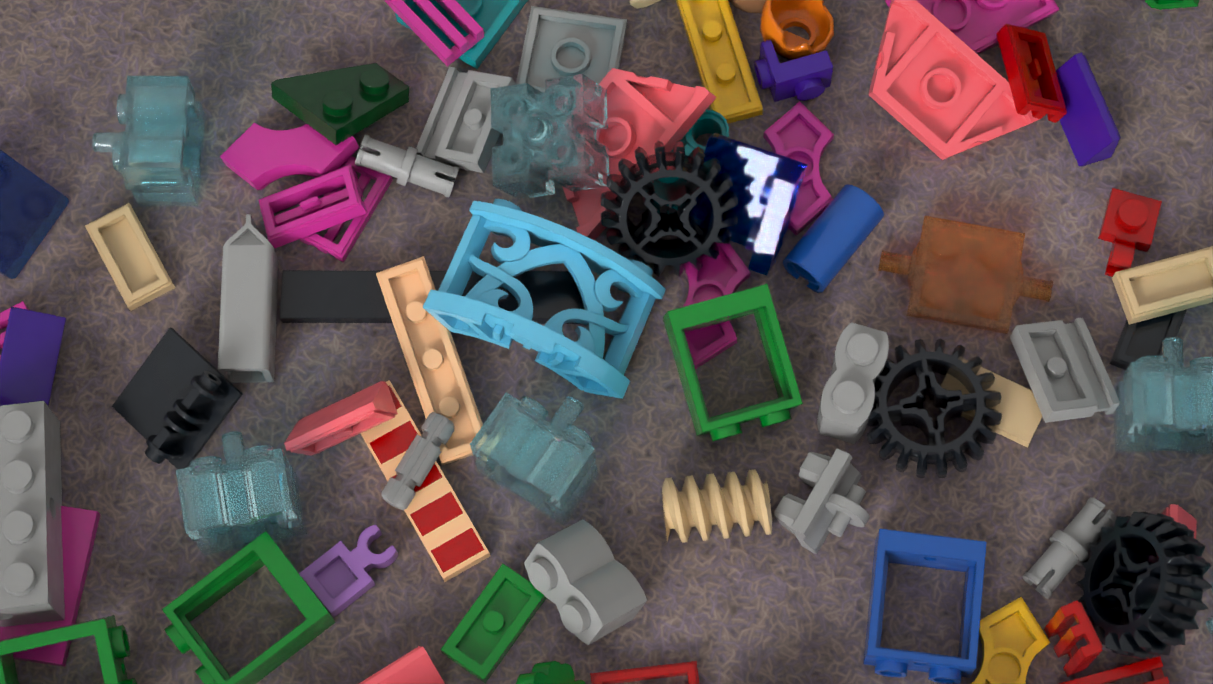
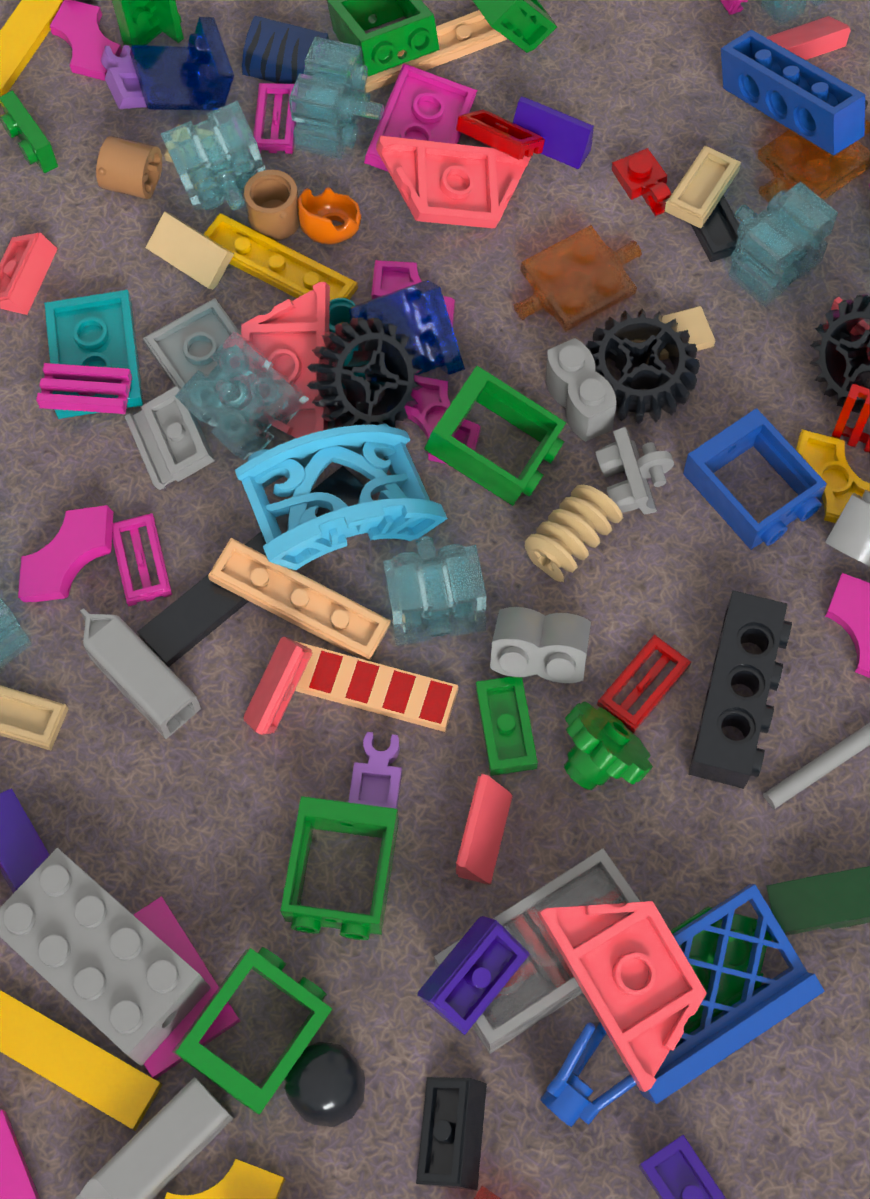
camera: 45 degrees left, 5 degrees down
black hinge [112,328,243,473] -> none
clear light blue brick [176,431,307,555] -> none
dark pink tile [258,164,367,248] -> none
dark green wing [271,63,409,145] -> none
light grey pin [355,135,459,198] -> none
light grey axle [382,412,455,510] -> none
dark purple bracket [754,39,833,102] -> none
blue pin [783,184,884,293] -> none
light grey plate [1010,318,1120,423] -> none
light grey pin [1022,497,1116,599] -> none

